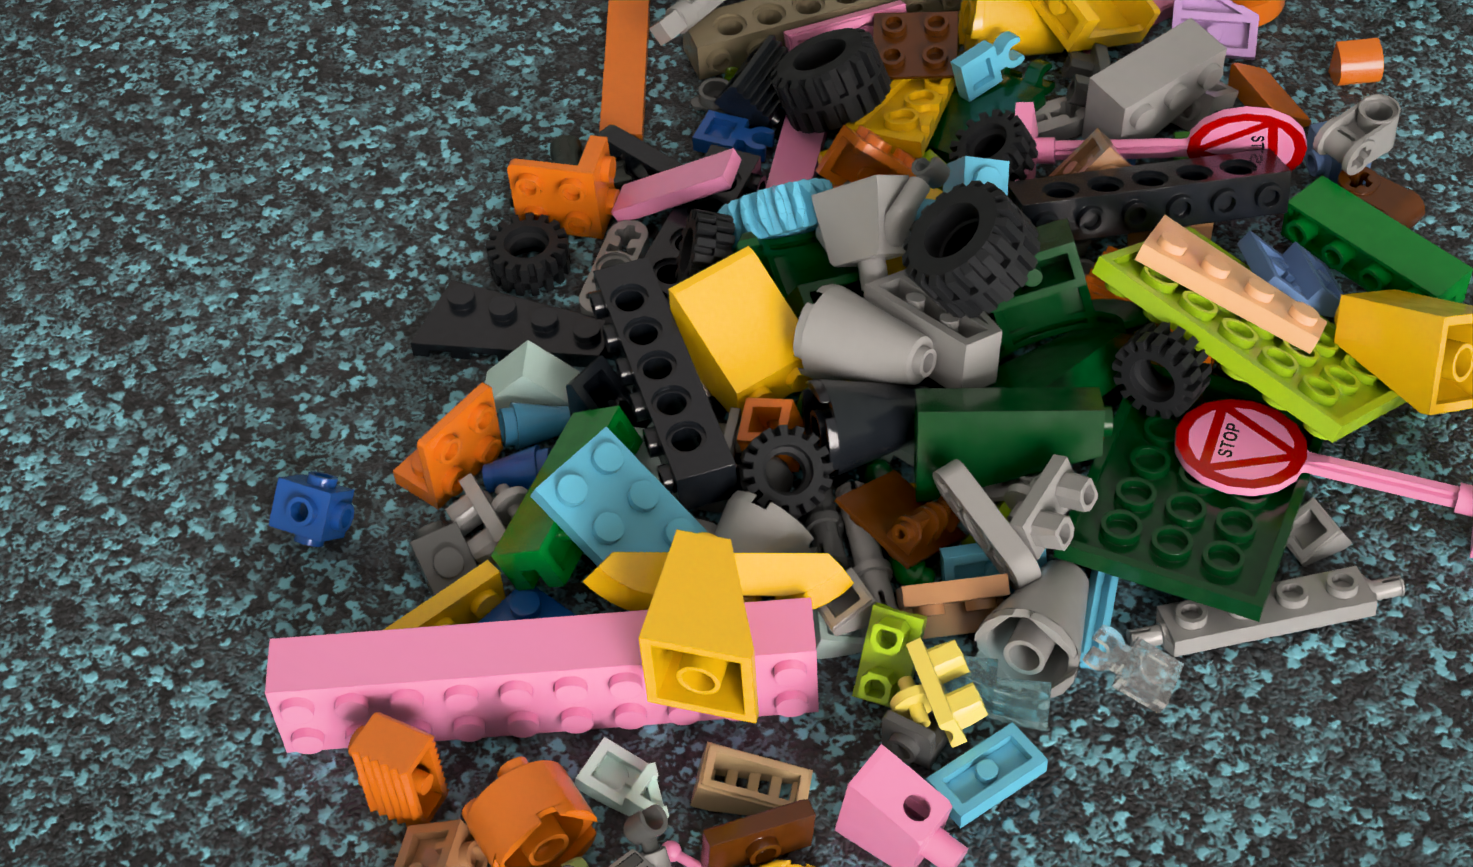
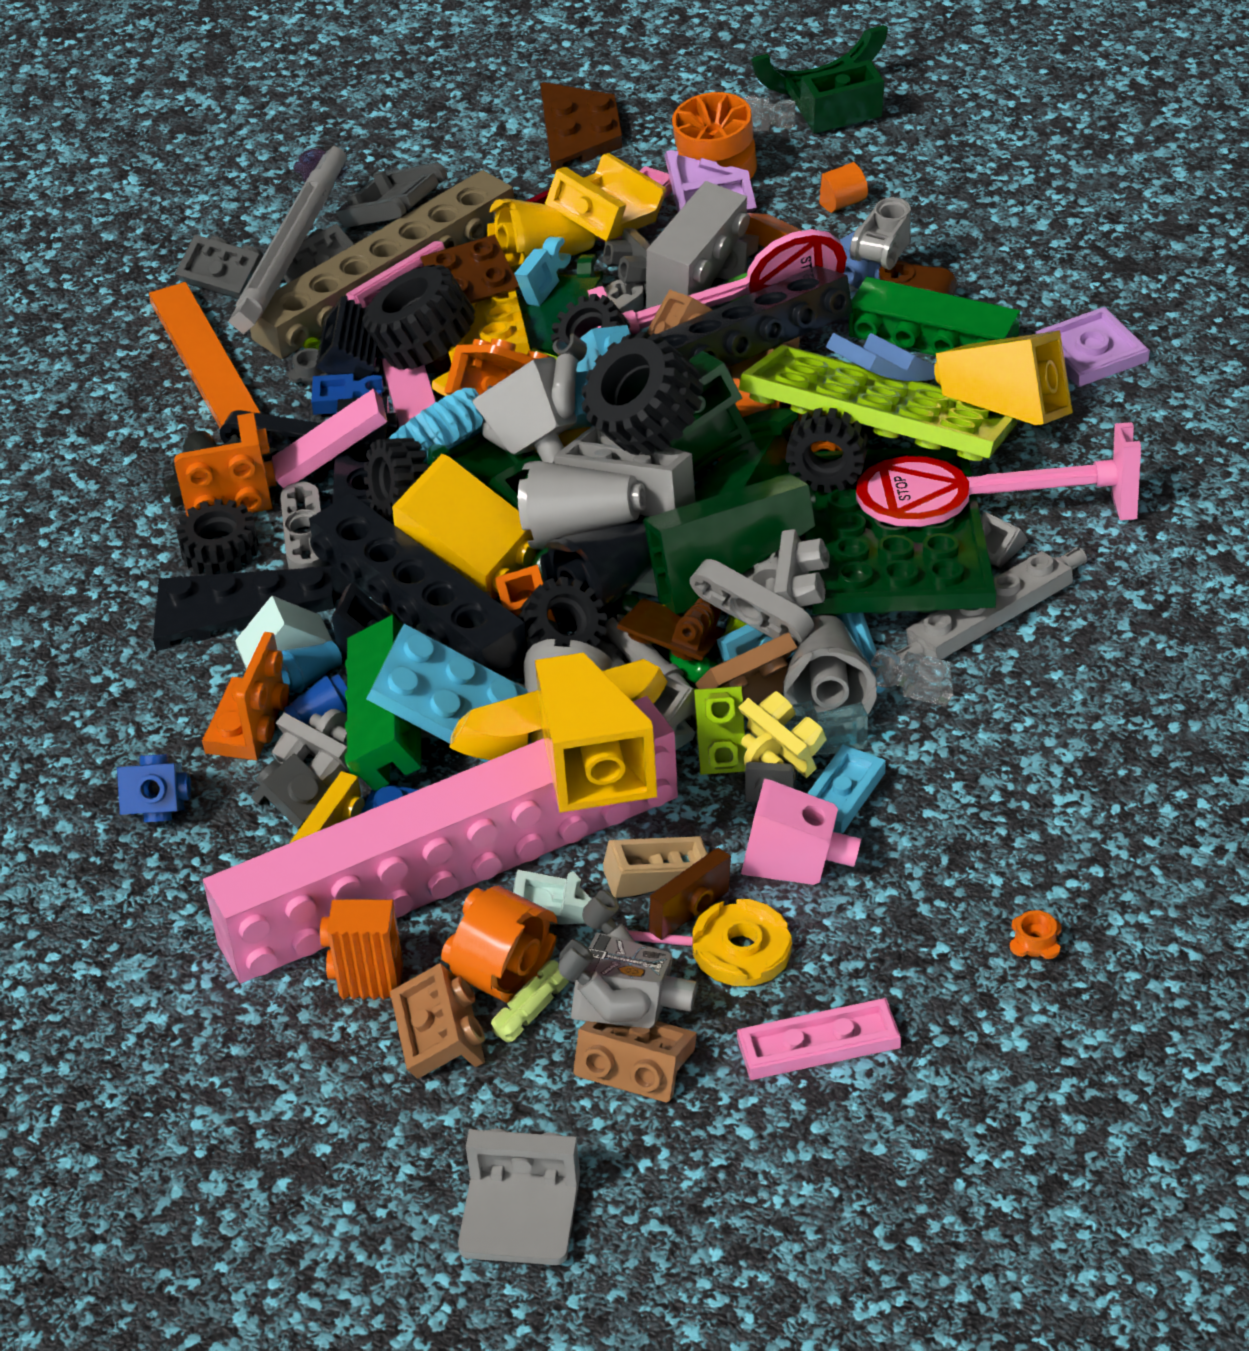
camera: 25 degrees left, 5 degrees down
light nougat wing [1135,215,1327,354] -> none

